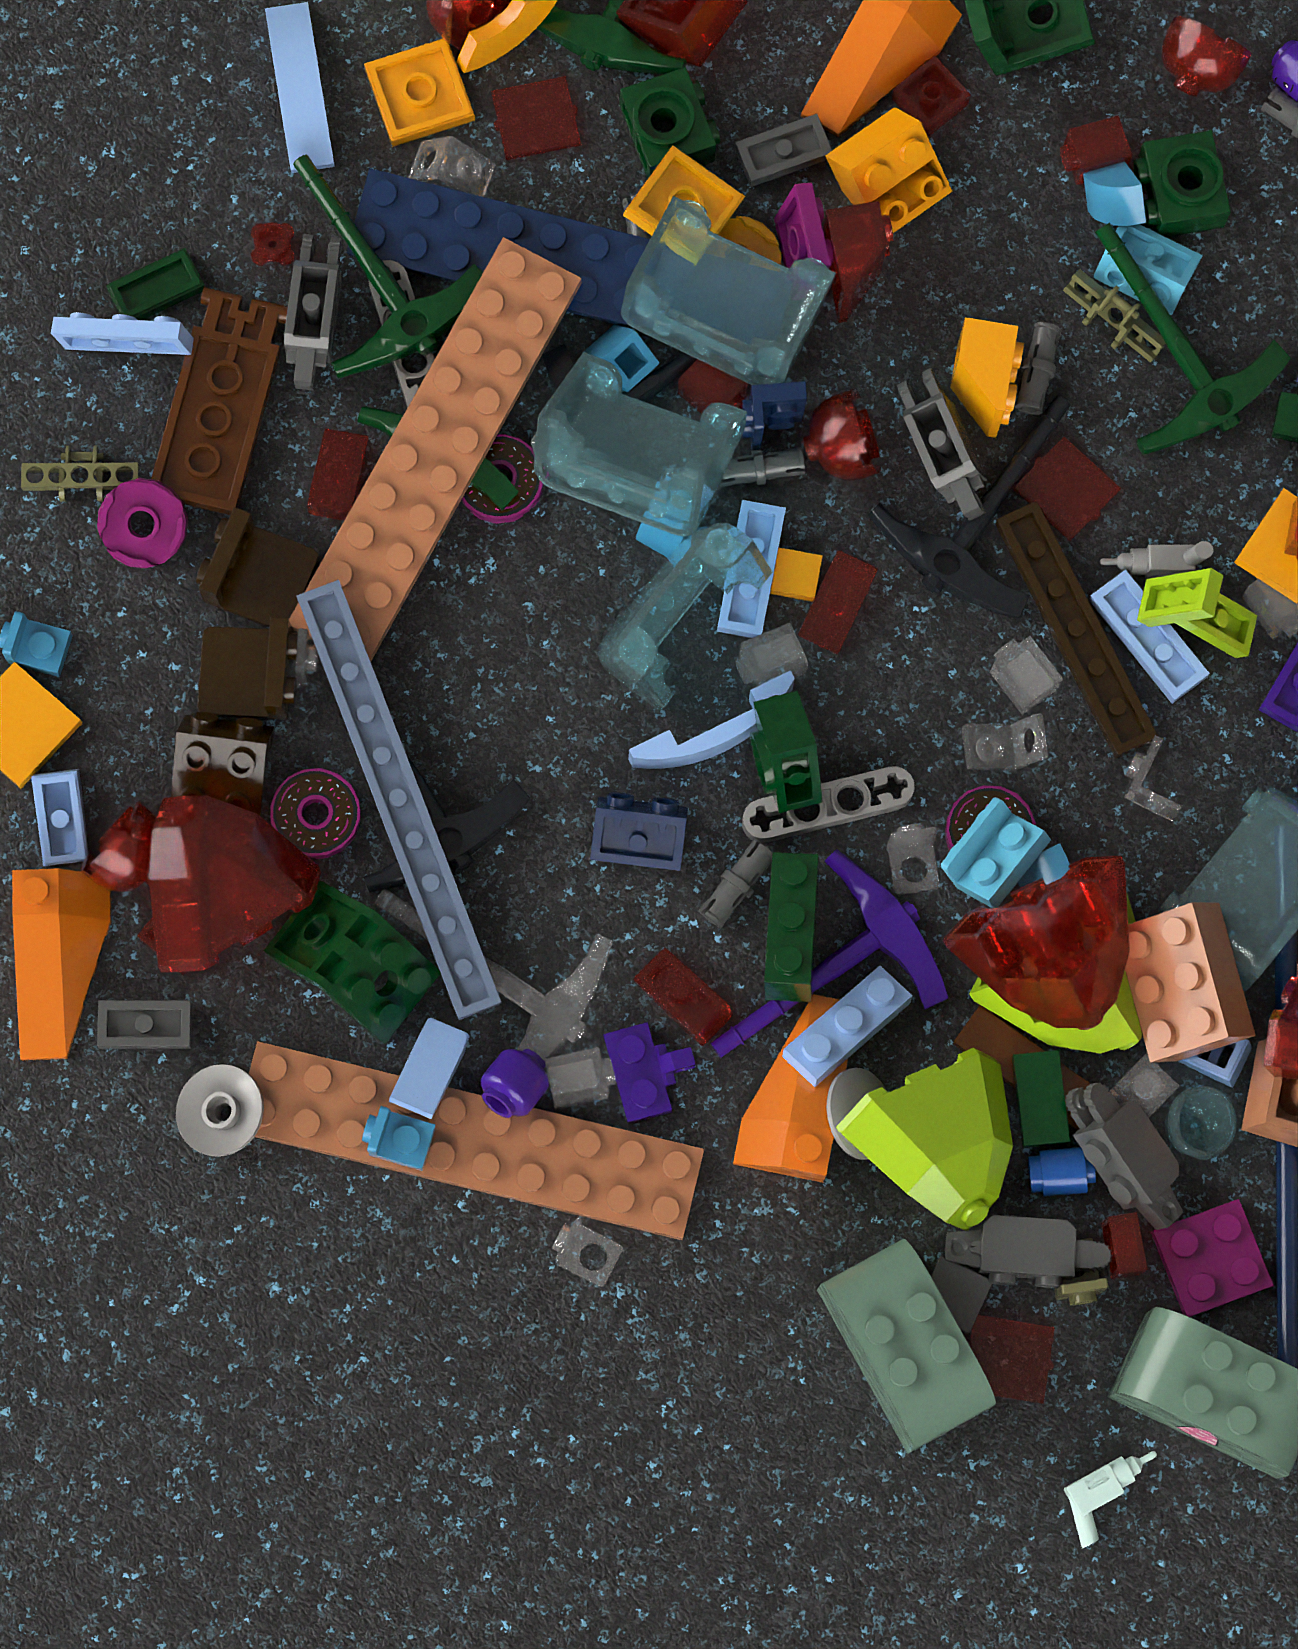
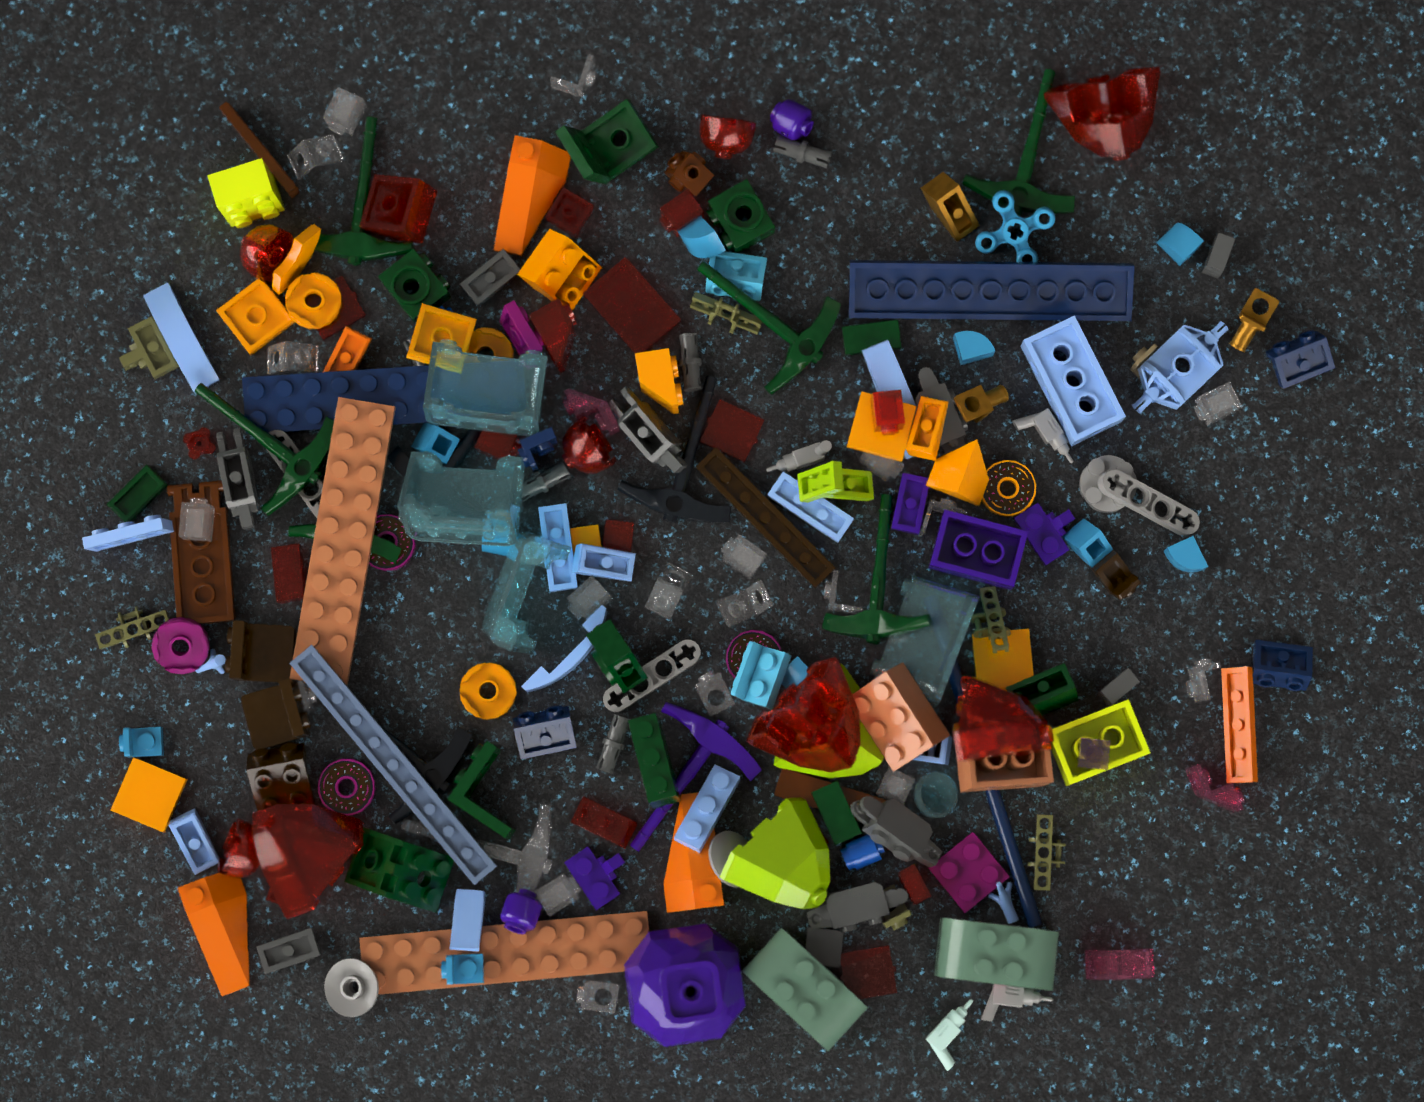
camera: 10 degrees left, 5 degrees up
none -> olive hinge [119,316,179,379]
none -> clear brick [178,498,215,542]
none -> light blue bar [196,649,226,674]
none -> light orange tile [285,273,342,329]
none -> orange plate [323,326,372,372]
none -> dark green bracket [448,741,516,840]
none -> light orange tile [460,663,517,720]
none -> clear pink slope [562,389,620,436]
none -> light blue slope [572,543,636,582]
none -> clear red plate [583,257,681,354]
none -> dark purple rock [624,923,746,1047]
none -> clear bracket [645,562,693,620]
none -> reddish brown brick [664,151,714,196]
none -> dark green piece [822,494,932,645]
none -> light grey piece [981,984,1053,1021]
none -> light blue bar [988,882,1019,924]

